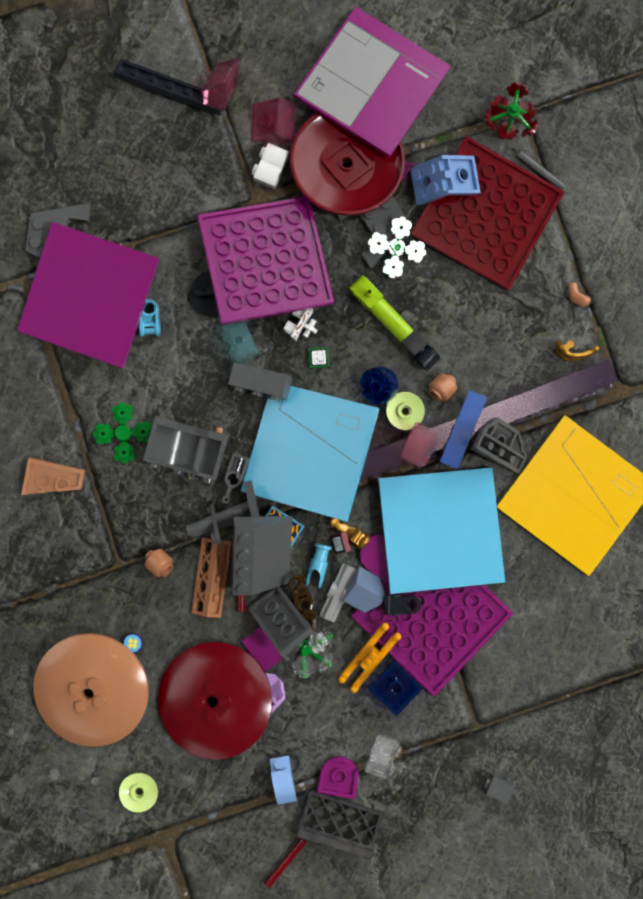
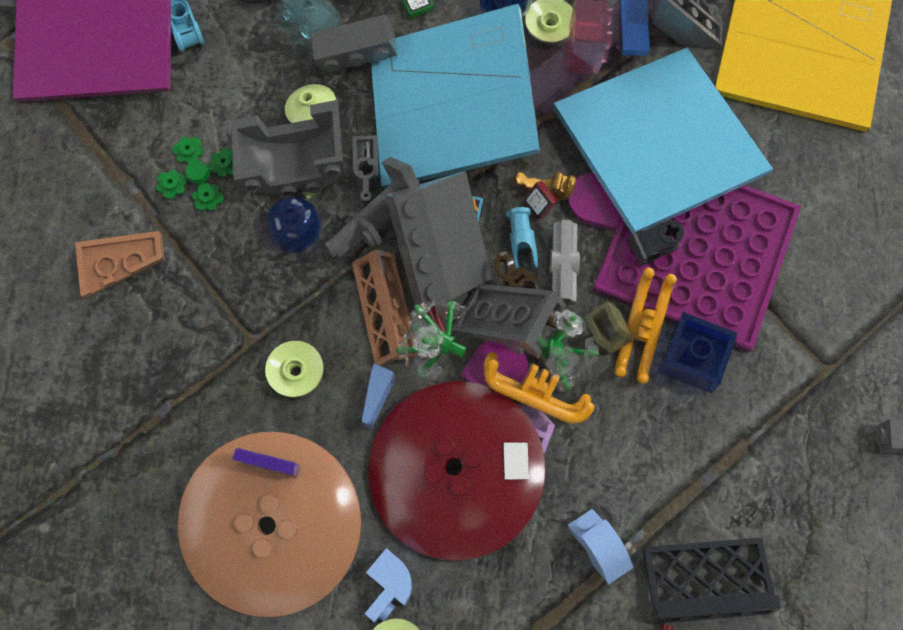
camera: 25 degrees left, 15 degrees down
tile [123,633,143,653] -> none
nougat head [144,549,173,577] -> none
magenta tile [317,756,359,799] -> none
sand blue slope [342,566,385,613] -> none
clear brick [364,733,402,780] -> none
none -> dark purple tile [232,448,300,477]
none -> yellowish green dish [265,341,323,397]
none -> clear blue cylinder [267,197,322,253]
none -> yellowish green dish [285,84,336,123]
none -> medium blue slope [362,364,395,430]
none -> light blue brick [365,548,412,623]
none -> clear plant [396,300,467,381]
none -> light orange piece [483,352,594,424]
none -> white sticker [504,443,529,479]
none -> olive window [585,301,635,354]

